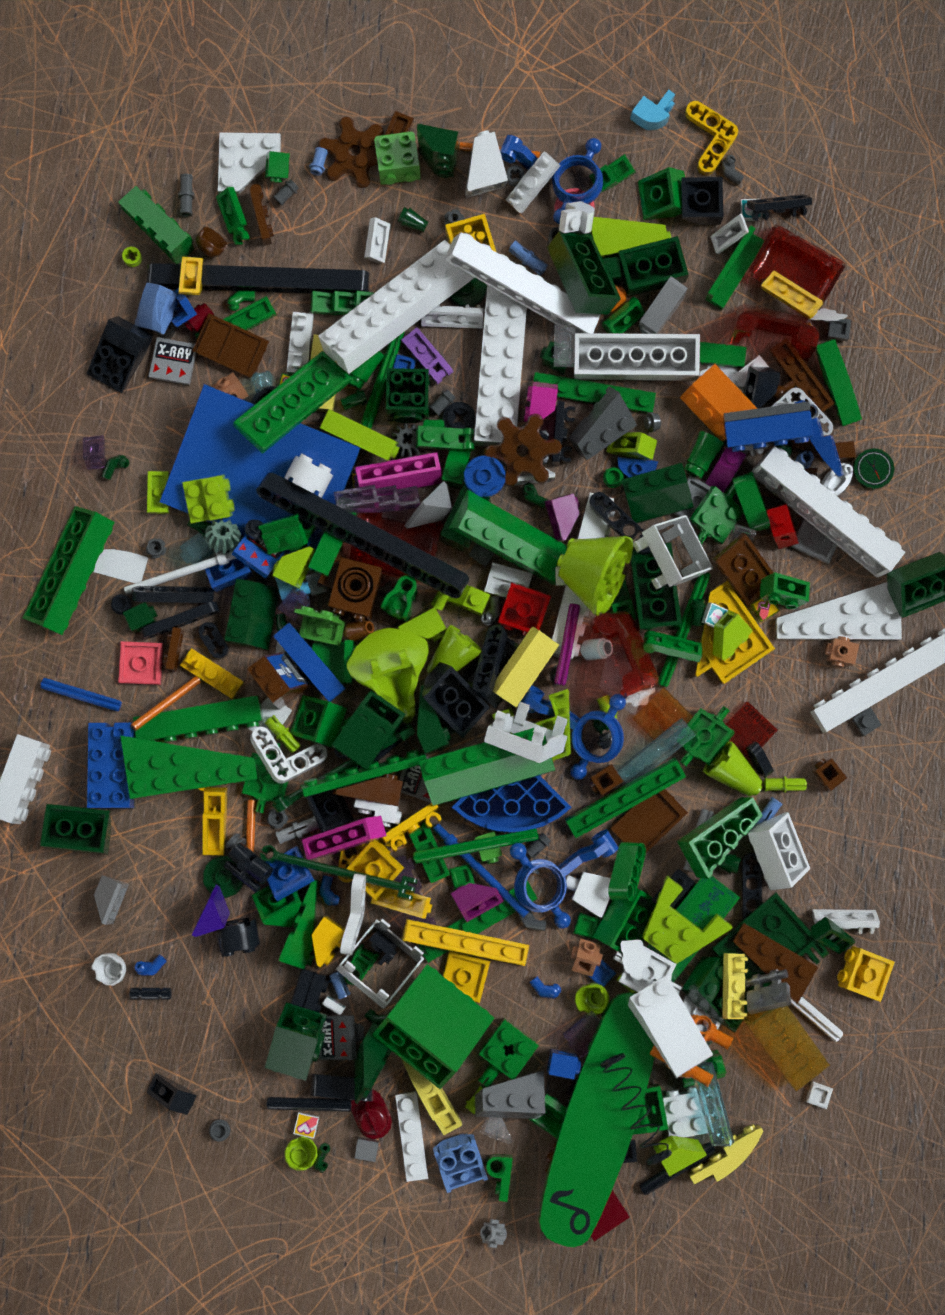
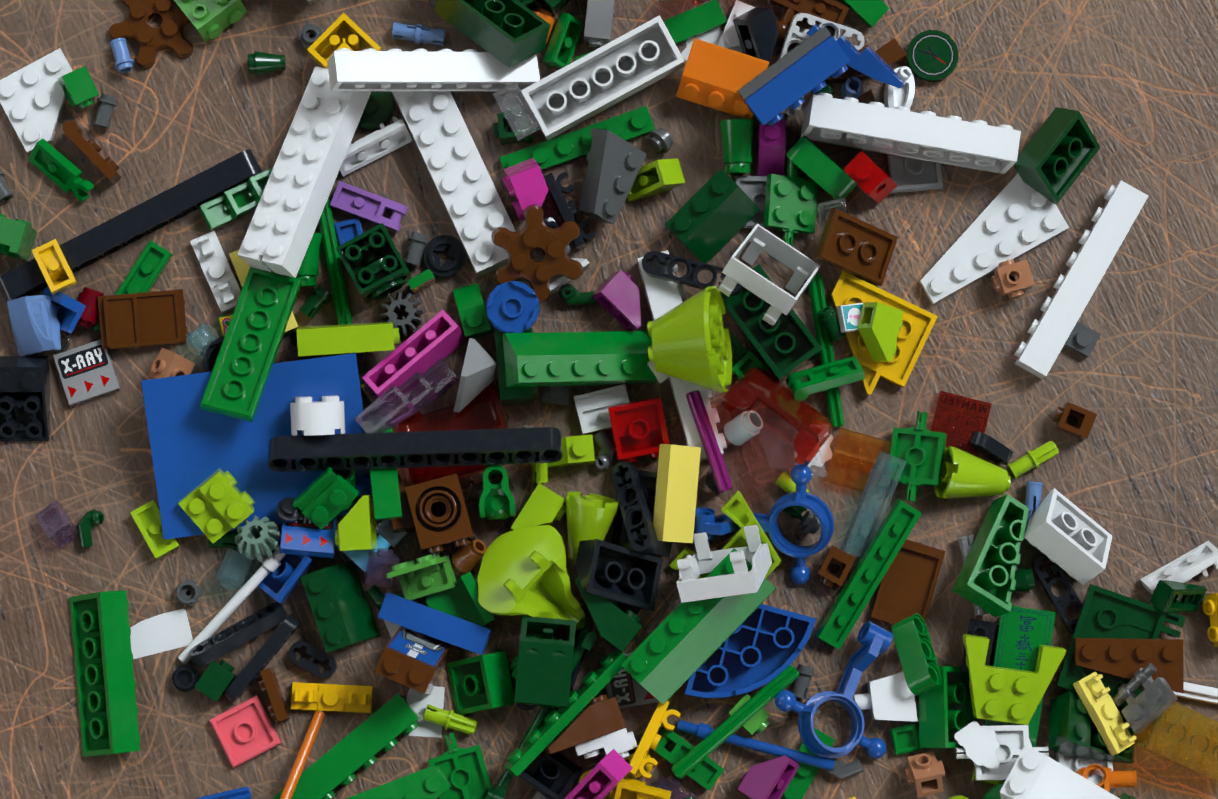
camera: 30 degrees left, 0 degrees up
reddish brown hair [196,226,228,257] -> none
green arm [227,291,255,311] -> none
white beam [250,727,327,784] -> none
white plate [364,217,390,264] -> none
green plate [416,425,474,451] -> none
green tile [449,864,475,890] -> none
blue tile [589,960,616,987] -> none
green plate [603,467,624,488] -> none
blue plate [617,457,658,478] -> none
tile [751,599,780,622] -> none
green brick [760,572,810,609] -> none

